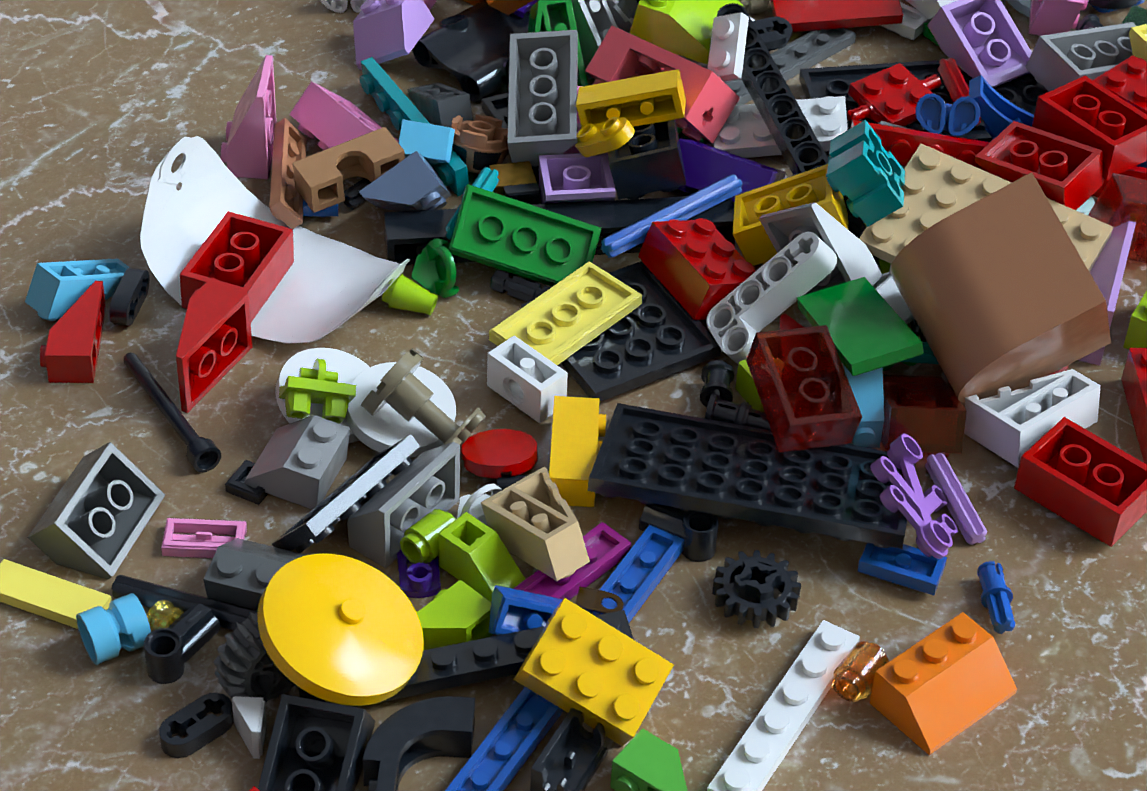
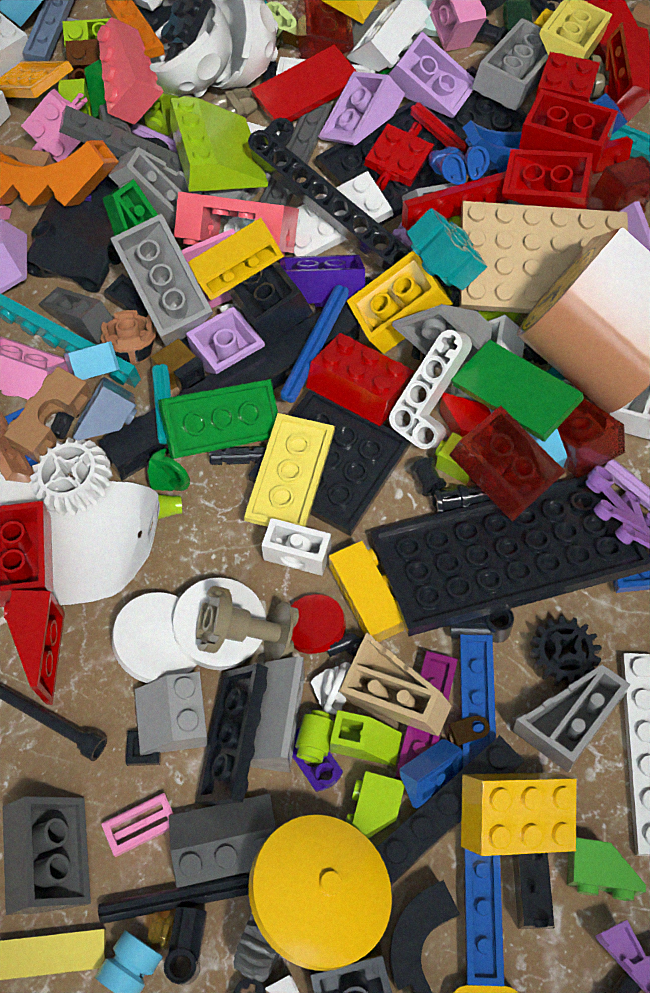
camera: 25 degrees left, 20 degrees up
lime hips [279,358,356,424] -> none
yellow plate [575,117,635,157] -> none
white plate [708,12,749,82] -> none
none -> white gear [30,437,113,516]
none -> lavender slope [318,71,405,145]
none -> light grey wedge [513,664,631,772]

